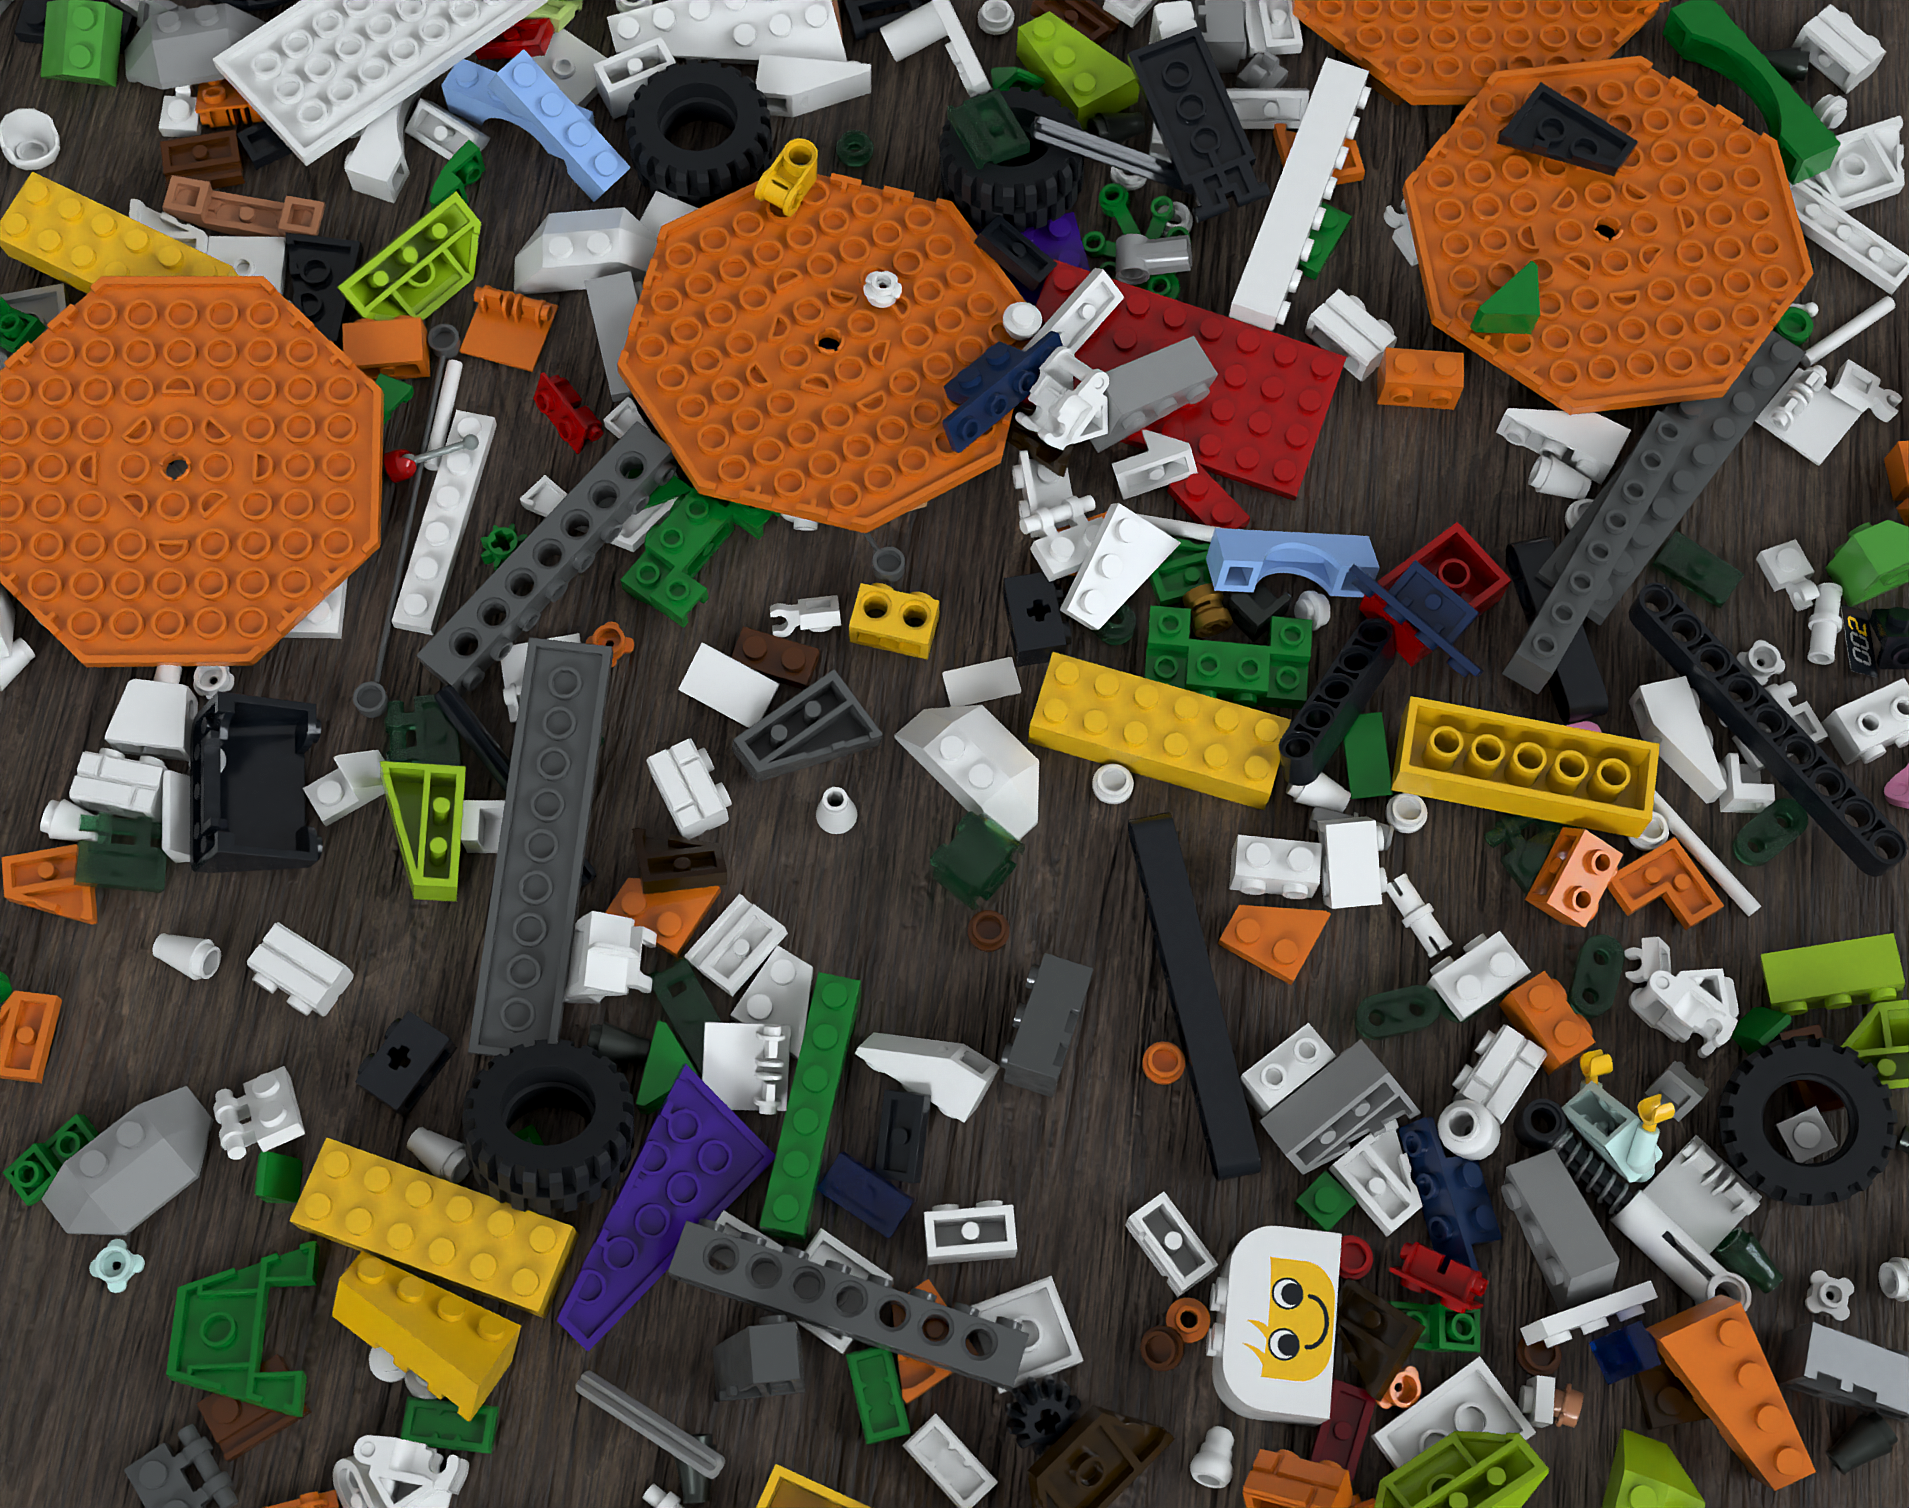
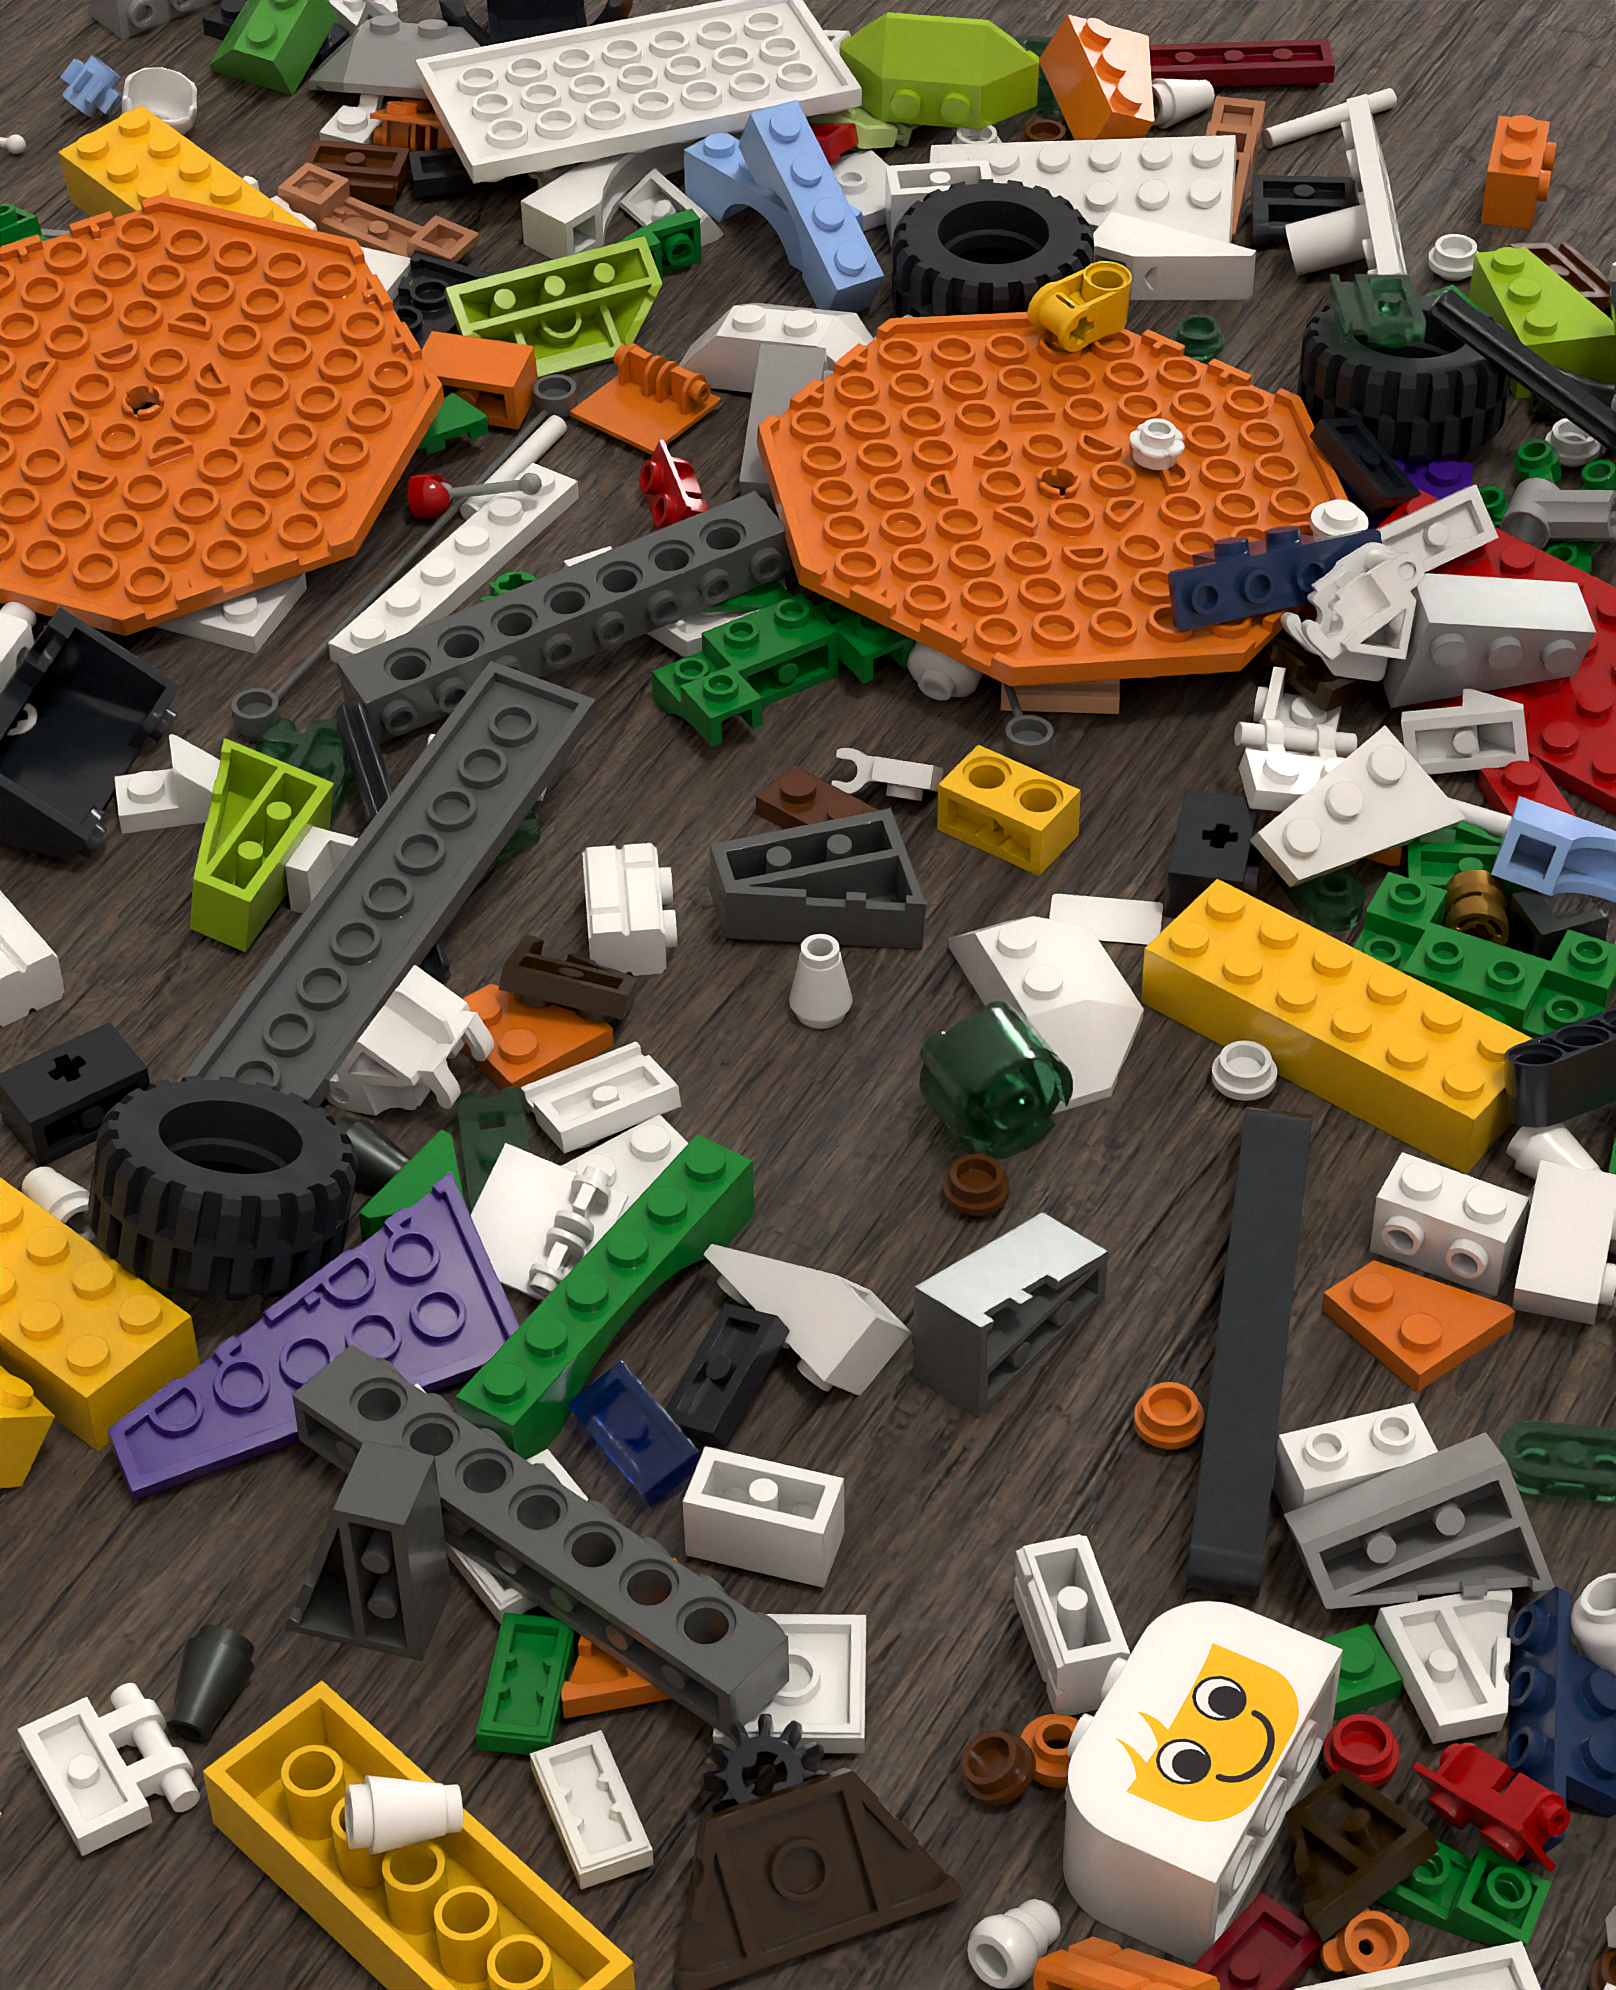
camera: 25 degrees right, 25 degrees down
light grey axle [575,1370,725,1479] -> none
orange plate [586,622,635,668] -> none
white piece [678,642,780,728] -> none

